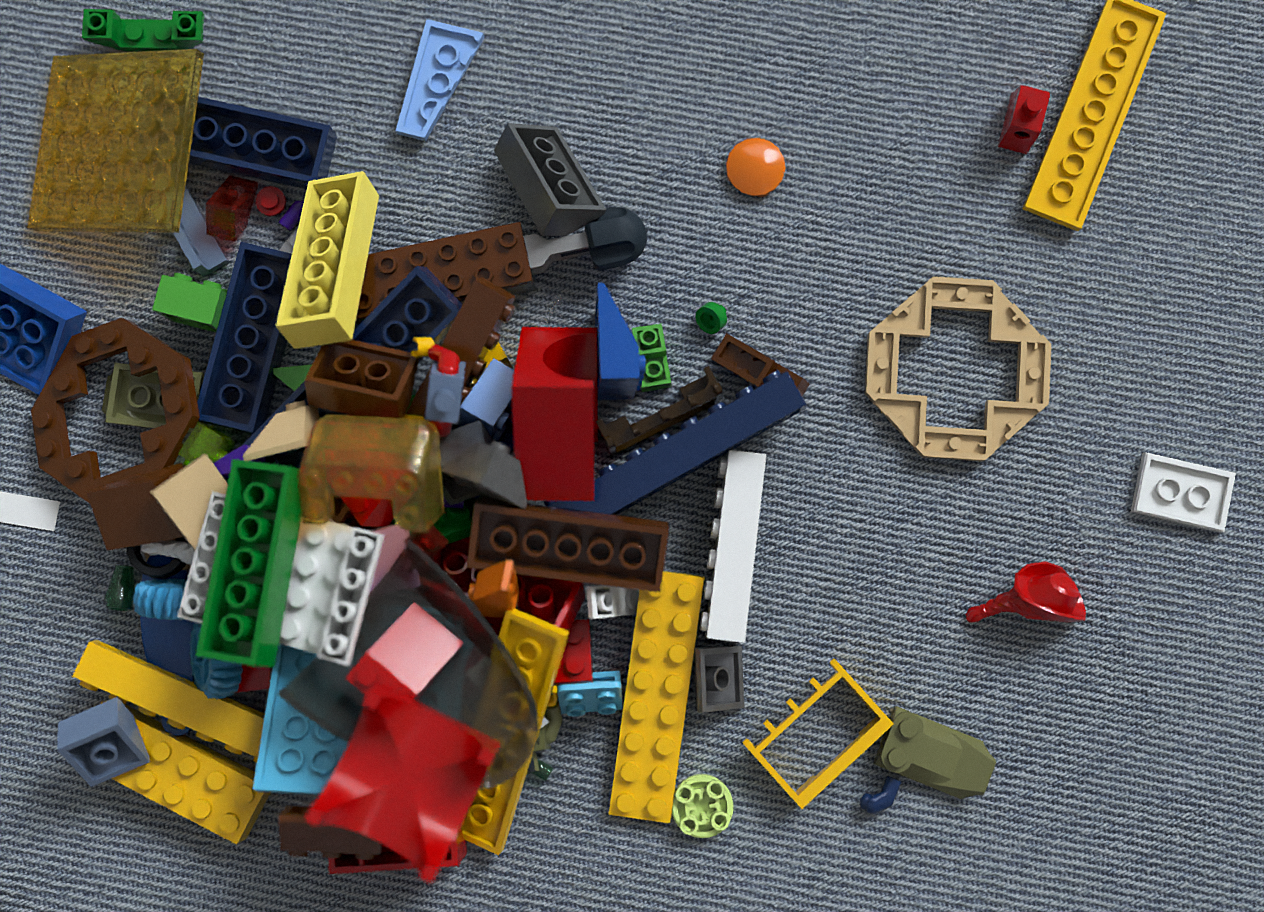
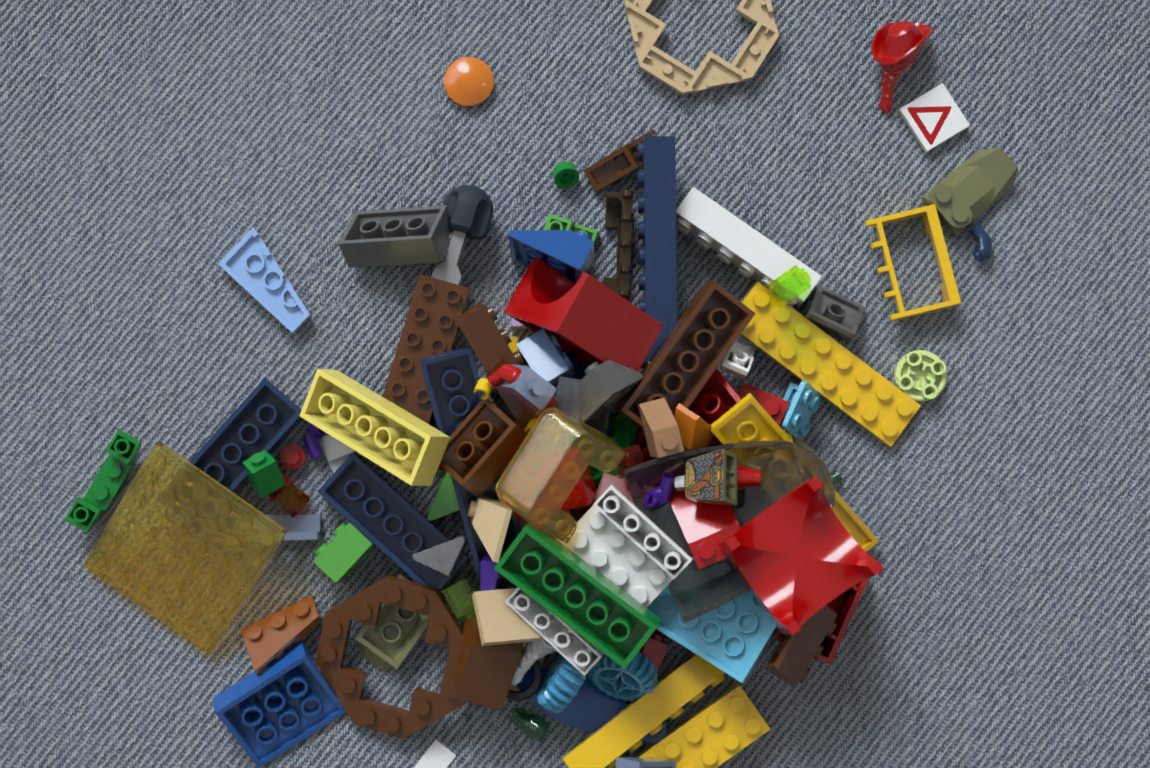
camera: 65 degrees left, 0 degrees up
none -> dark orange wing [241,596,322,676]
none -> green brick [242,450,285,498]
none -> flat silver slope [412,536,468,576]
none -> medium nougat slope [638,398,684,458]
none -> dark purple arm [644,472,675,509]
none -> torso [674,449,737,506]
none -> red cone [737,465,761,489]
none -> clear neon green brick [768,265,812,307]
none -> white tile [899,83,970,153]

